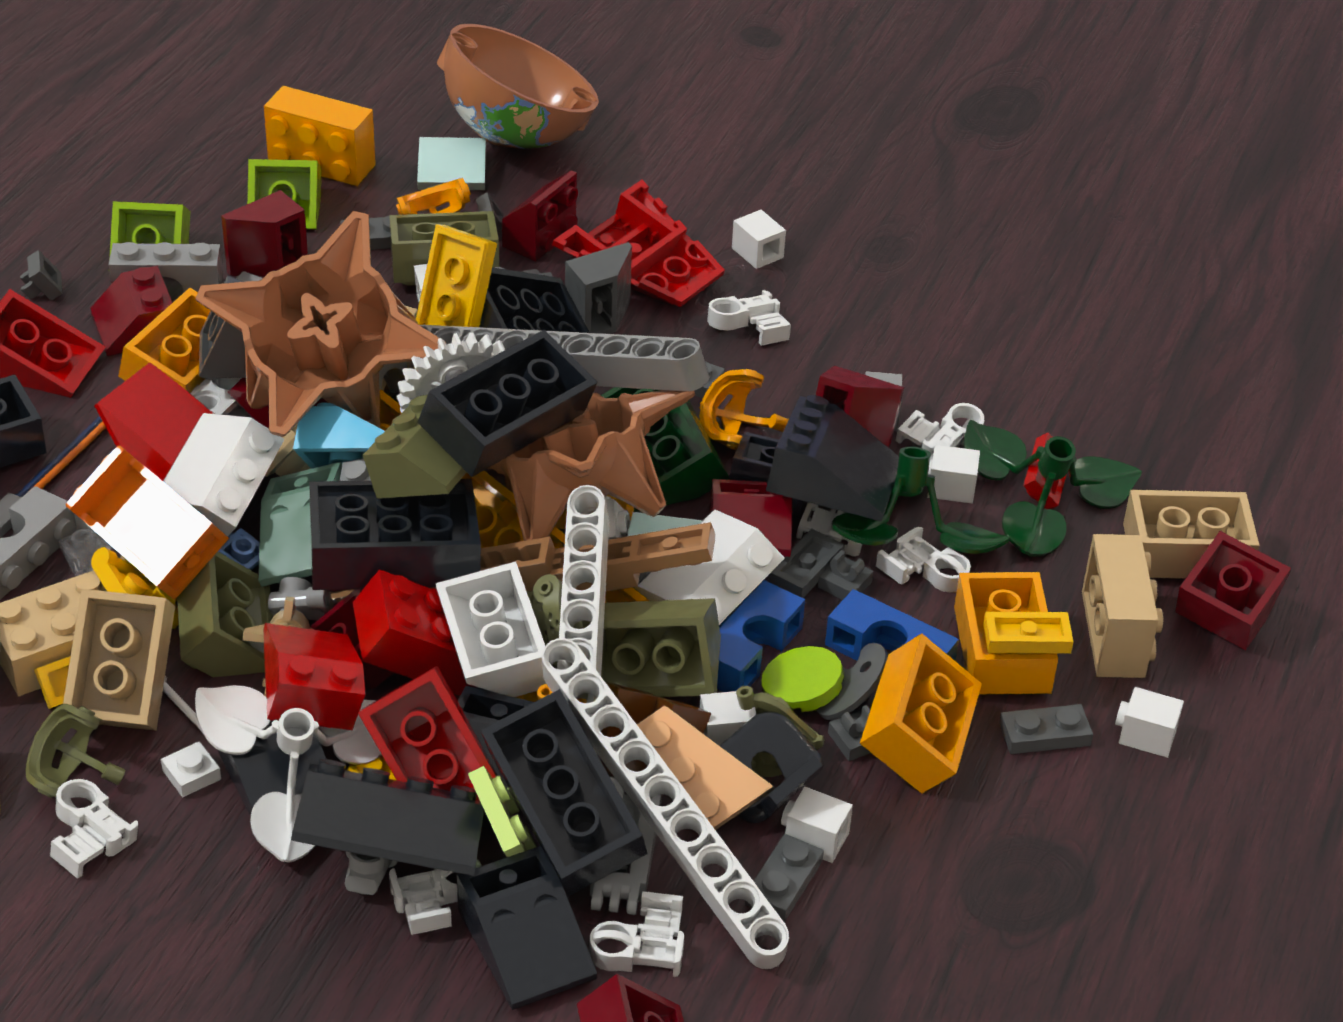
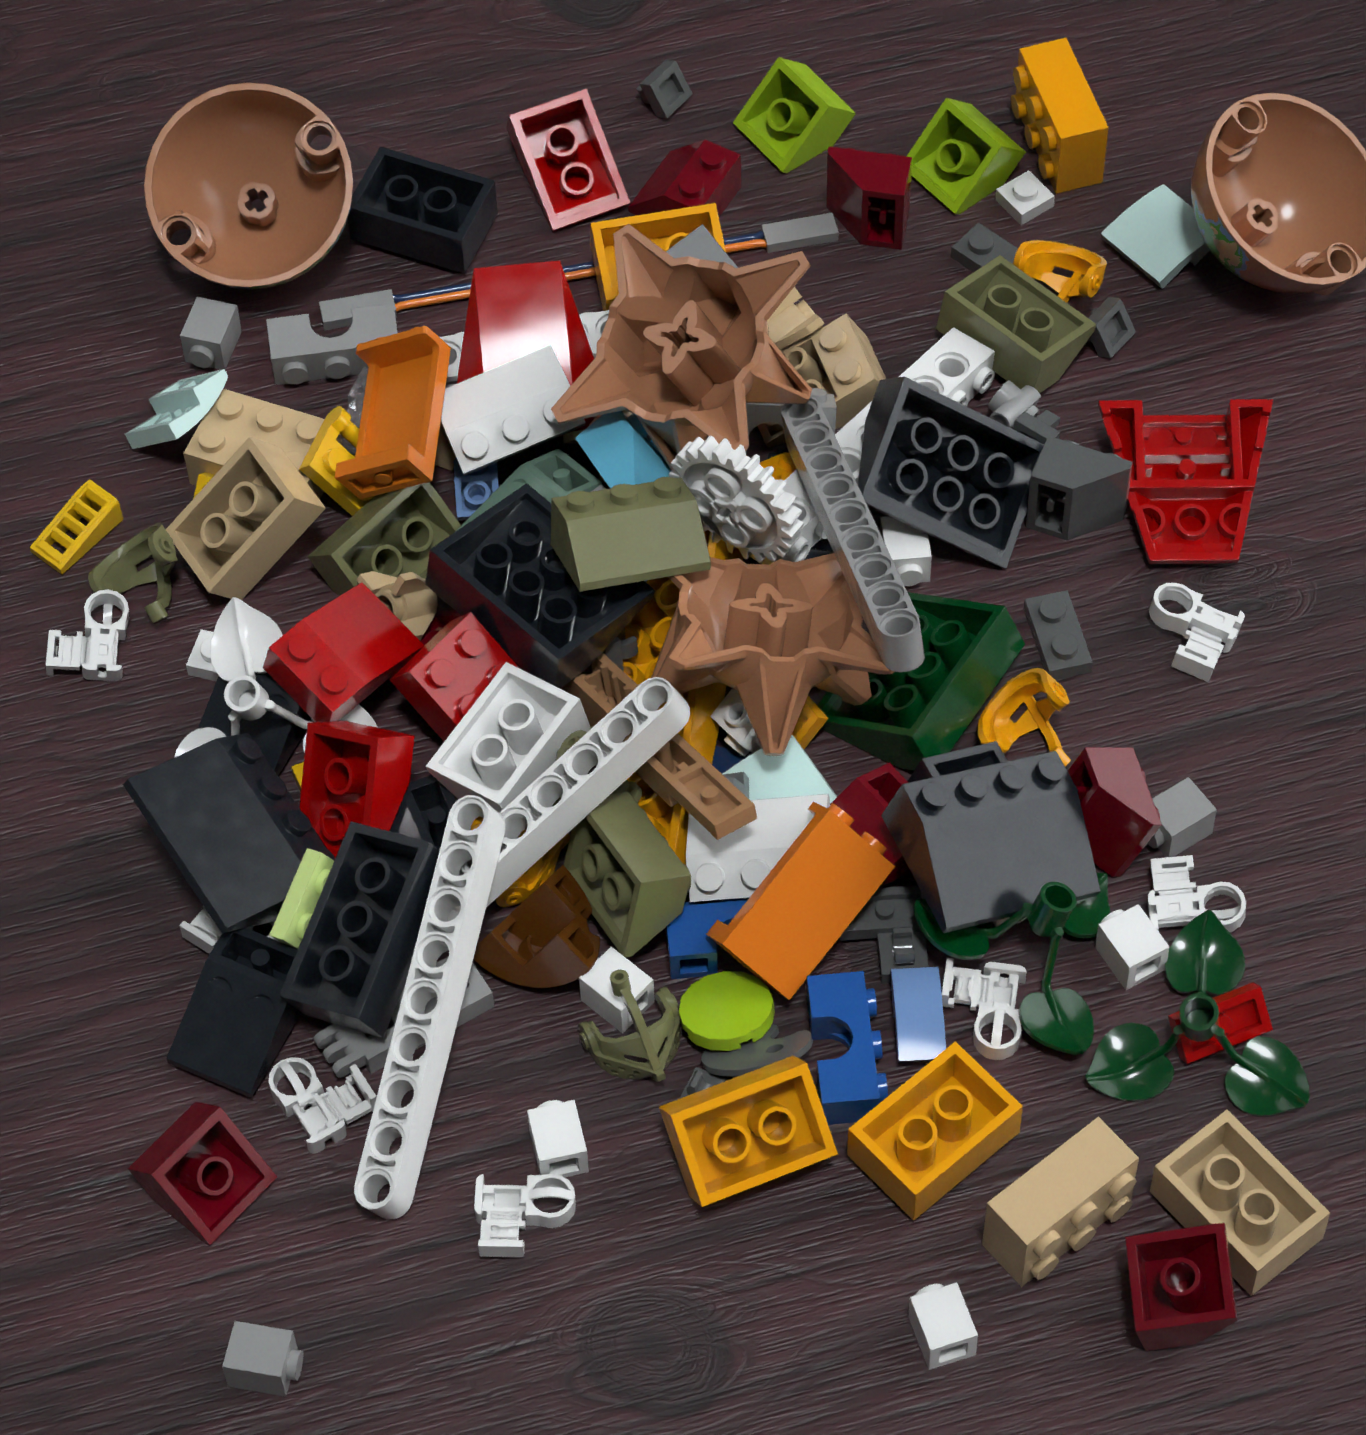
camera: 55 degrees right, 15 degrees up
light grey arch [108,242,223,292] -> none
white piece [163,676,201,730] -> none
yellow tile [416,224,497,327] -> none
black brick [418,330,598,477] -> none
dark red slope [502,170,578,261] -> none
light nougat wing [637,705,775,830] -> none
black piece [719,712,824,823] -> none
white brick [732,210,786,269] -> none
dark grey plate [745,833,824,922] -> none
yellow plate [983,612,1074,653] -> none
dark grey plate [999,704,1093,754] -> none
none -> white piece [474,1173,576,1257]
none -> orange panel [706,802,895,1000]
none -> medium blue slope [890,967,946,1063]
none -> white plate [995,170,1055,225]

